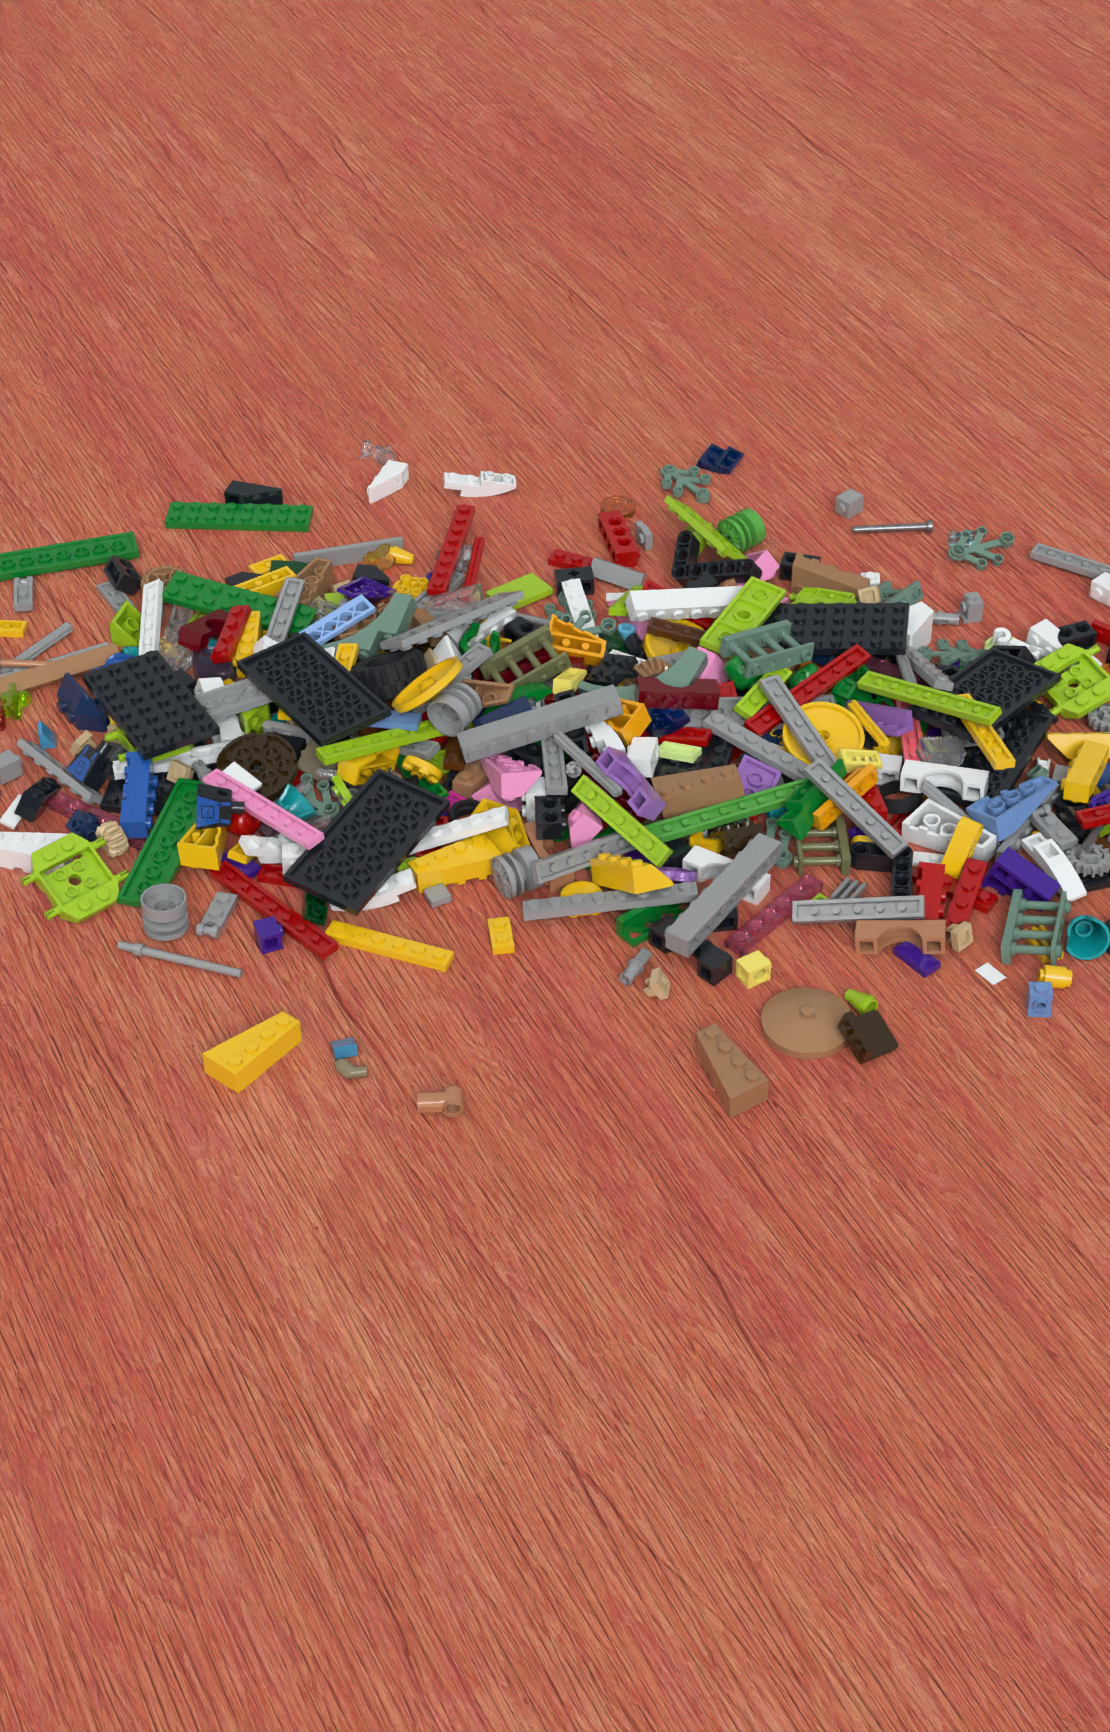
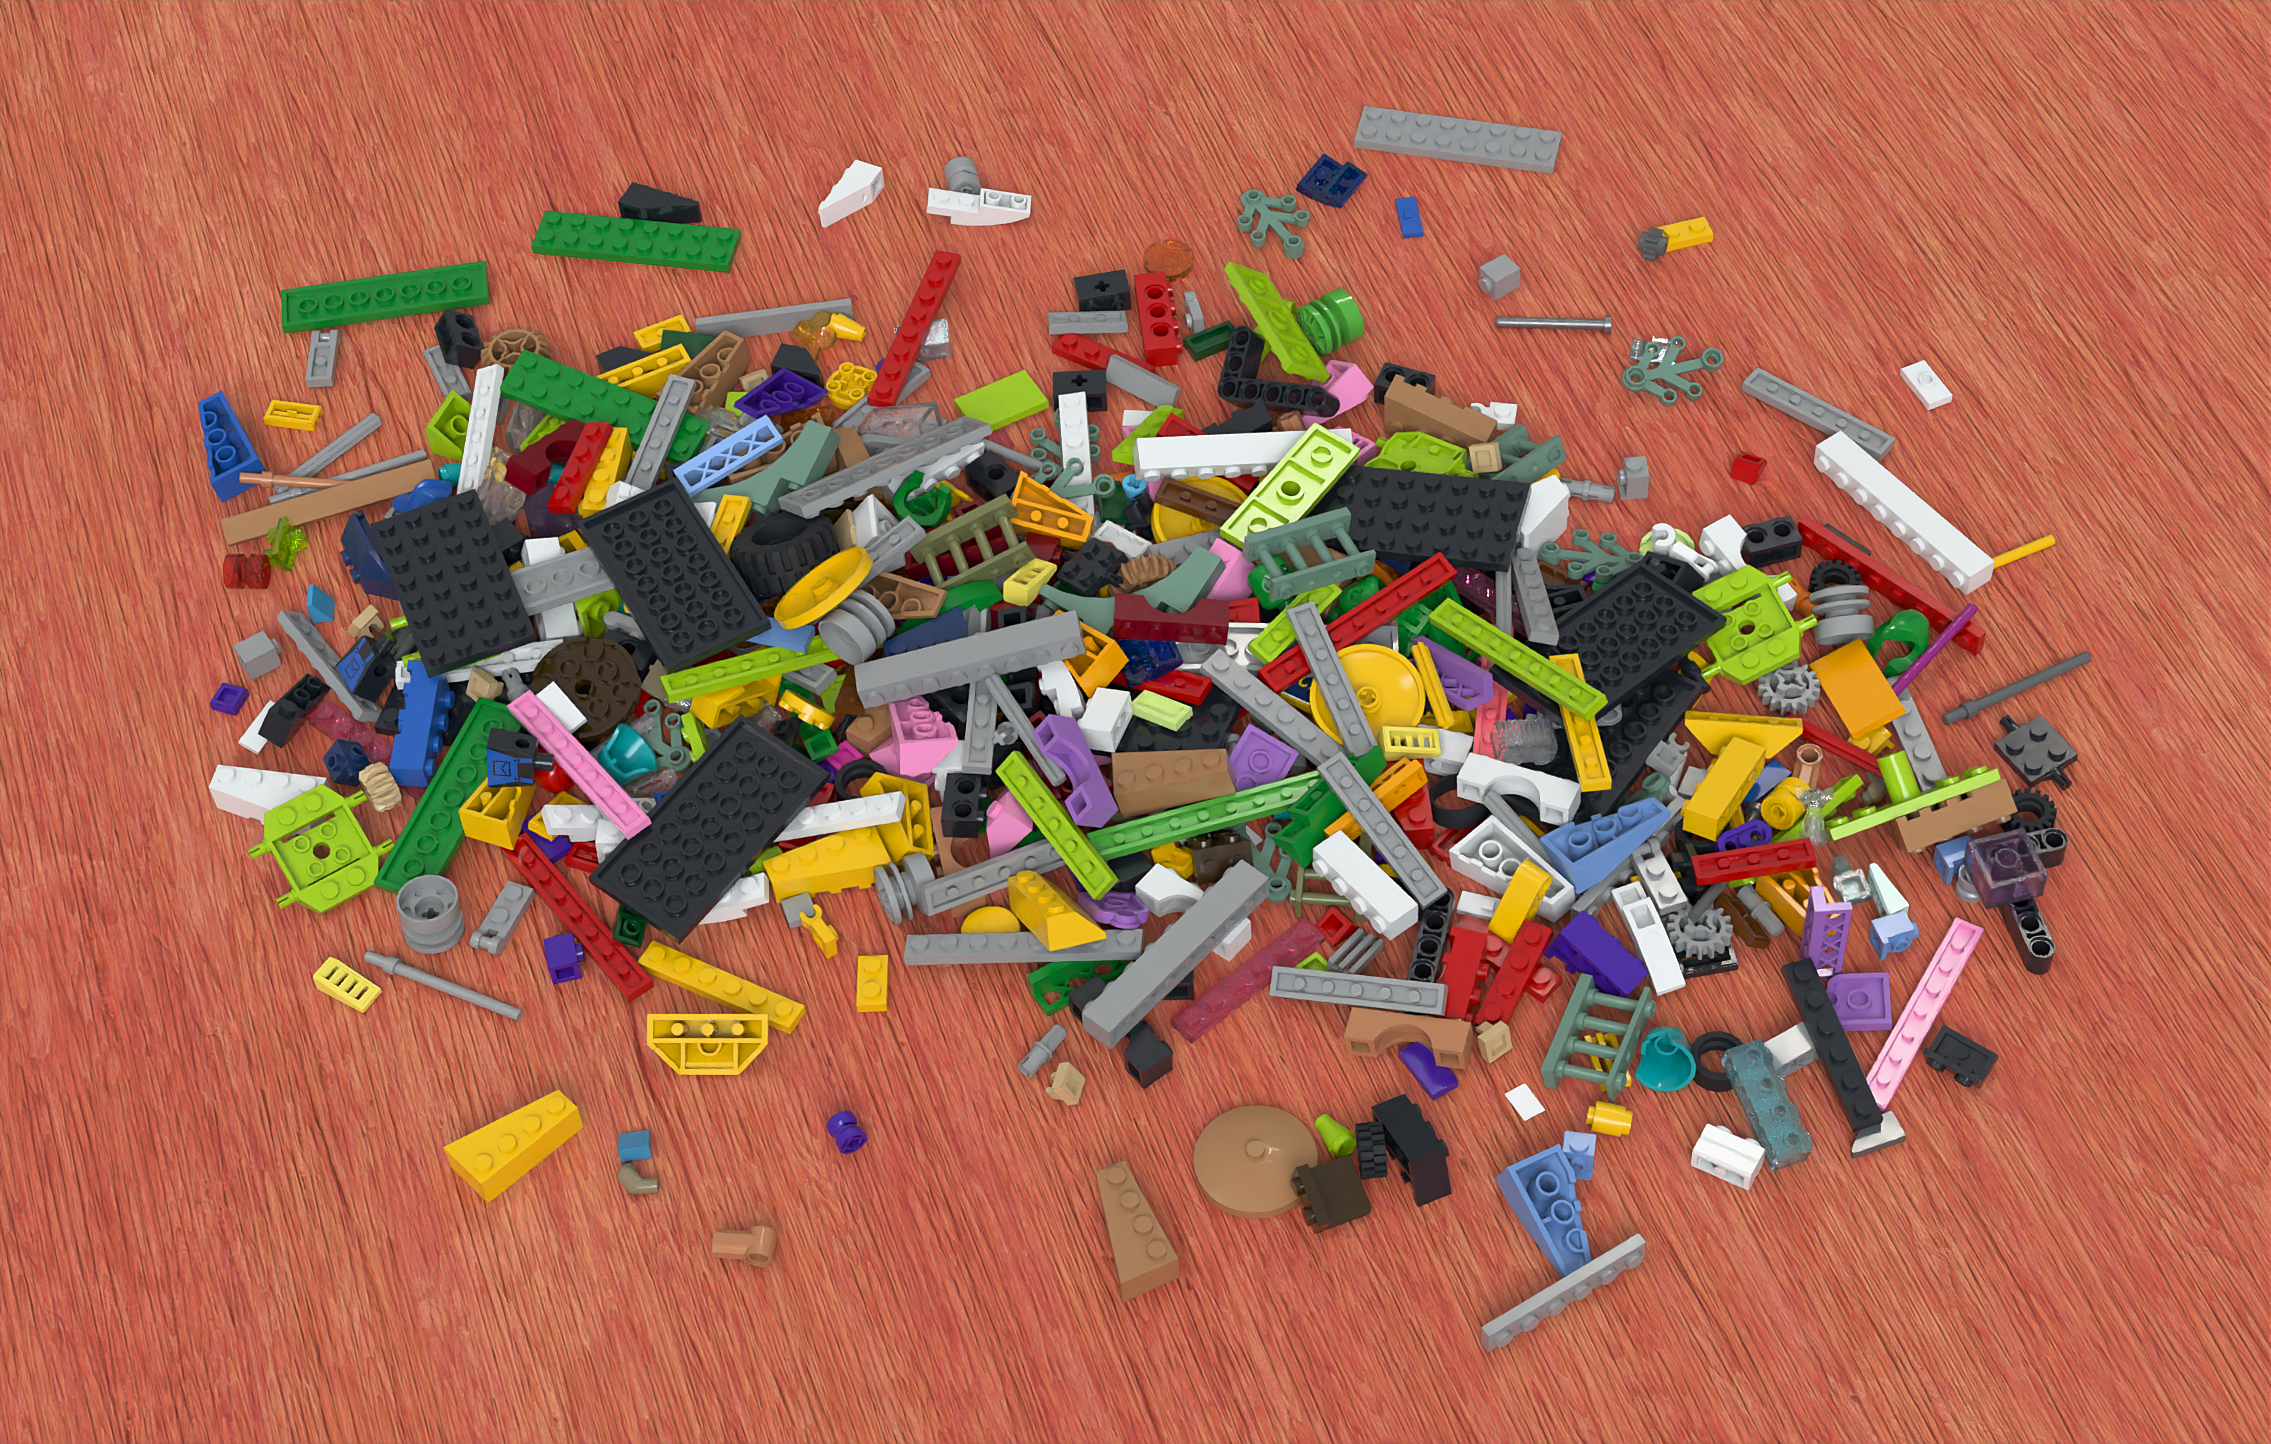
camera: 10 degrees right, 10 degrees up
clear animal [358,440,397,465] -> none
red axle [461,536,485,606] -> none
light yellow brick [735,950,772,989] -> none
none -> light yellow slope [313,957,382,1014]
none -> yellow wedge [647,1014,769,1075]
none -> yellow plate [799,904,839,959]
none -> dark purple wheel [826,1110,867,1154]
none -> light grey wheel [944,157,982,195]
none -> light grey tile [1047,311,1128,334]
none -> black brick [1073,269,1131,312]
none -> dark green tile [1183,320,1235,362]
none -> white brick [1312,830,1418,941]
none -> red slope [1314,906,1359,947]
none -> light grey plate [1354,106,1562,174]
none -> black tyre [1355,1121,1387,1180]
none -> black wedge [1371,1094,1452,1207]
none -> blue piece [1395,197,1423,239]
none -> light grey plate [1480,1233,1646,1352]
none -> medium blue wedge [1495,1144,1592,1279]
none -> dark grey gear [1638,227,1669,261]
none -> light grey plate [1646,733,1690,778]
none -> yellow plate [1656,217,1713,252]
none -> red slope [1730,452,1767,485]

